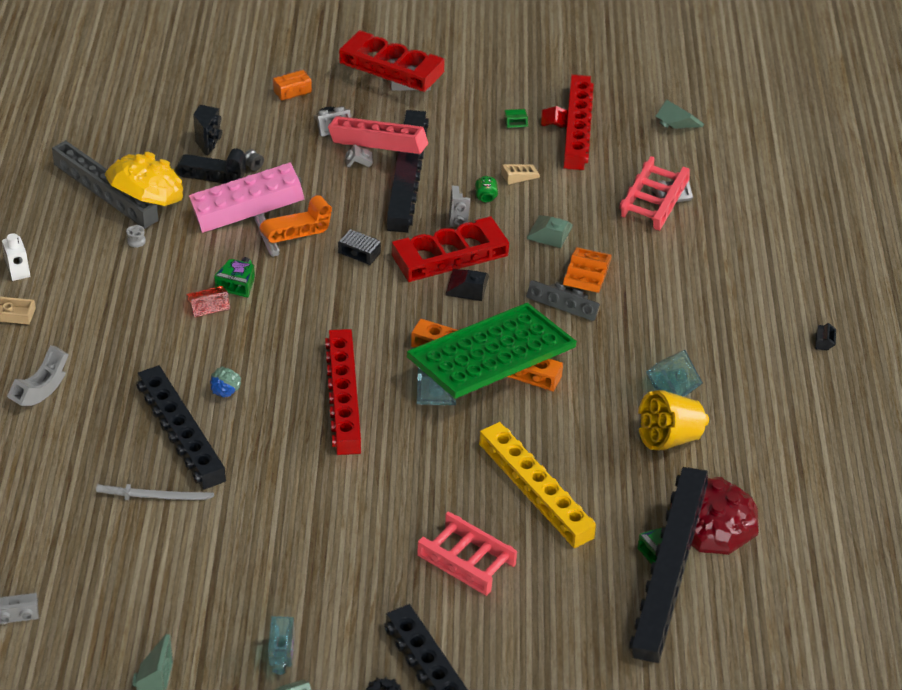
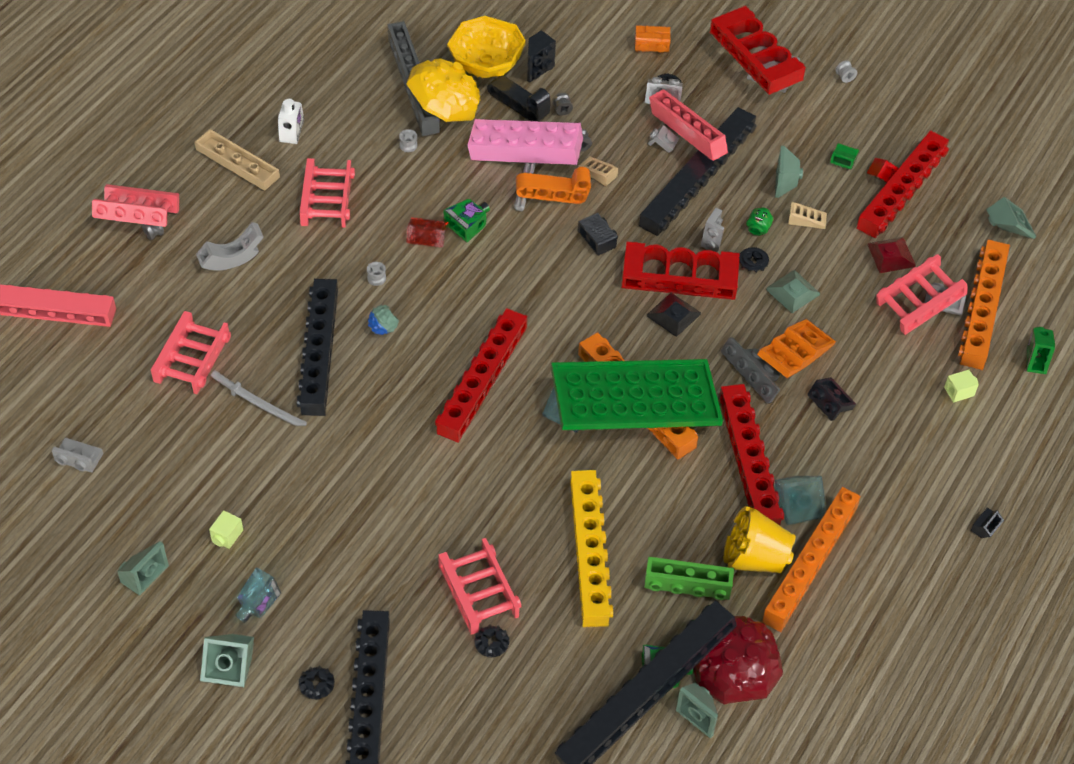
camera: 30 degrees right, 10 degrees up
none -> coral fence [151,311,231,395]
none -> yellowish green brick [209,510,243,549]
none -> coral fence [299,158,355,228]
none -> light grey wheel [367,262,386,286]
none -> yellow rock [447,16,526,78]
none -> black gear [474,624,509,657]
none -> tan slope [578,156,618,186]
none -> bright green brick [644,557,734,600]
none -> sand green slope [676,683,718,738]
none -> red brick [719,384,784,525]
none -> black gear [739,247,769,273]
none -> orange brick [762,487,861,632]
none -> sand green slope [775,146,803,198]
none -> black bracket [807,377,856,421]
none -> light grey wheel [835,60,857,83]
none -> dark red slope [867,237,916,273]
none -> yellowish green brick [944,370,979,403]
none -> orange brick [958,240,1010,370]
none -> green torso [1027,327,1055,374]

